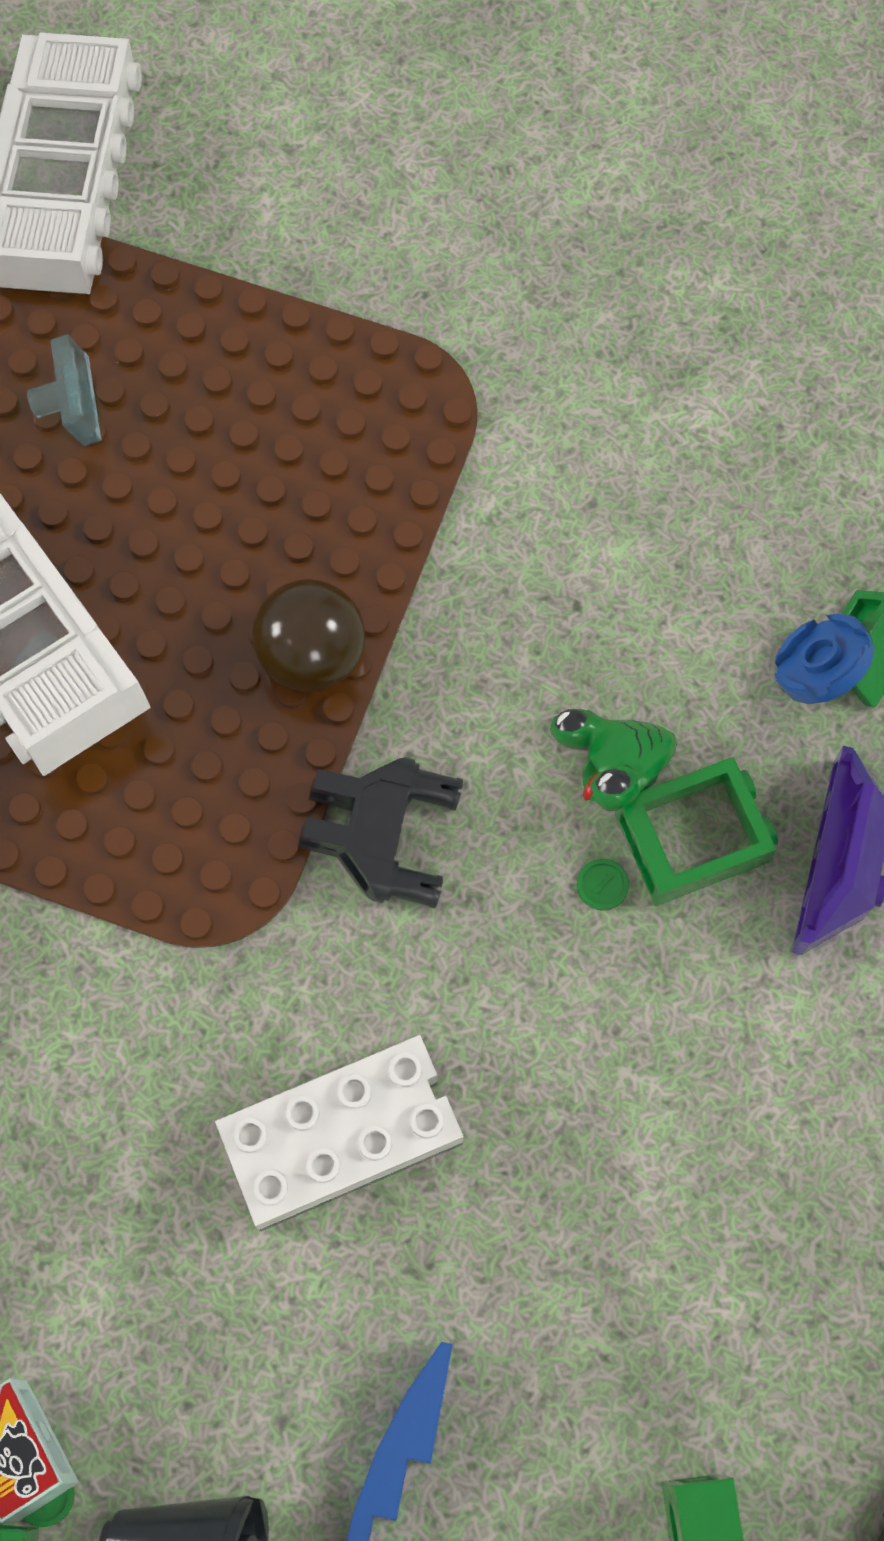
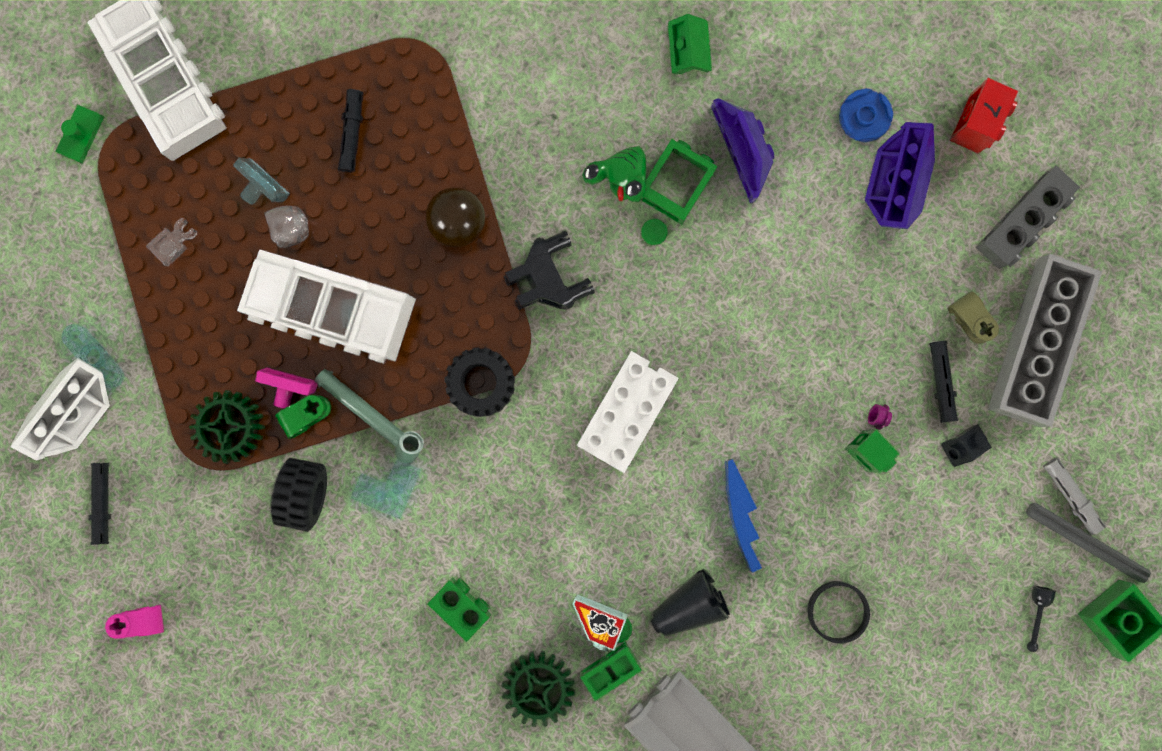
camera: 30 degrees left, 15 degrees up
blue tile [774,613,875,704] -> none
none -> clear helmet [264,205,309,248]
none -> black pin [338,89,364,173]
none -> black tyre [444,347,515,417]
none -> magenta plate [868,404,892,430]

